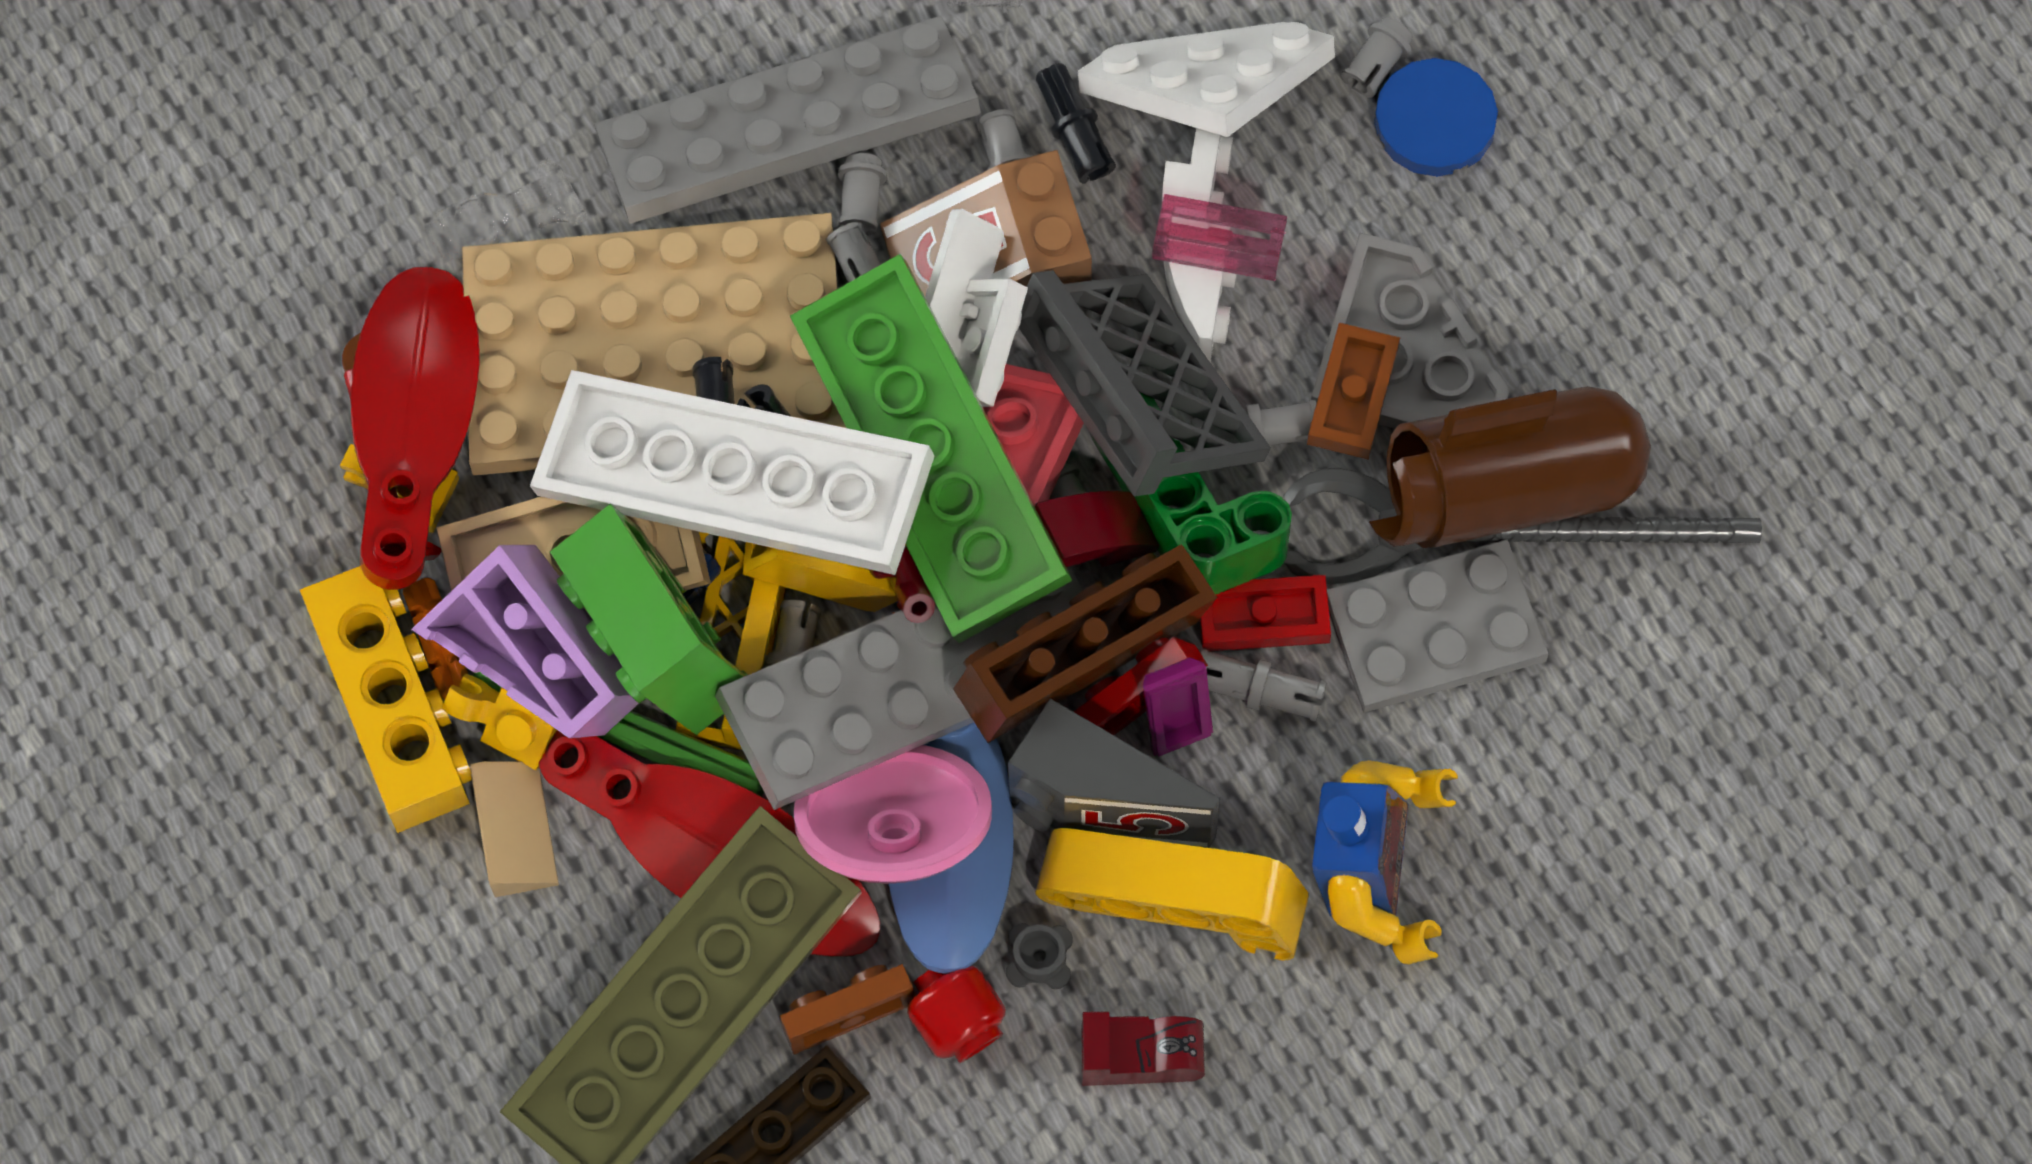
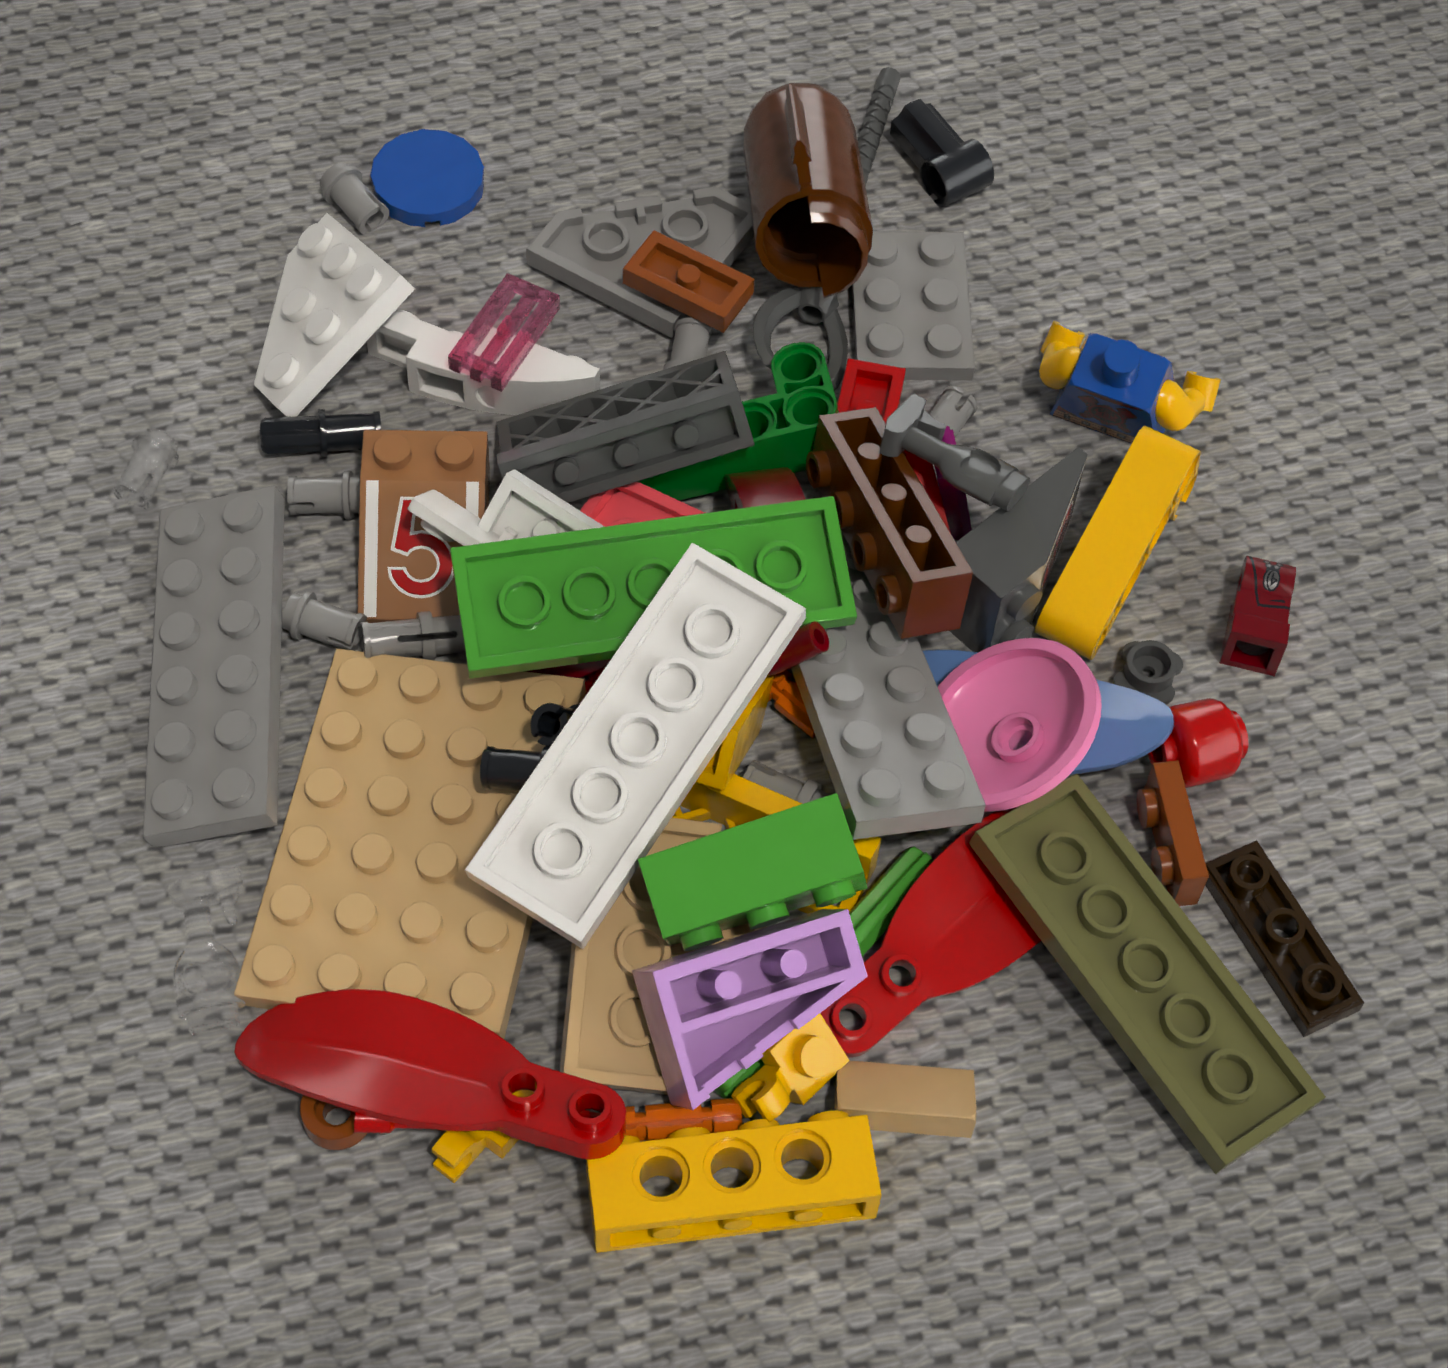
camera: 80 degrees left, 10 degrees down
none -> dark grey piece [879,393,1030,511]
none -> black piece [890,99,994,207]

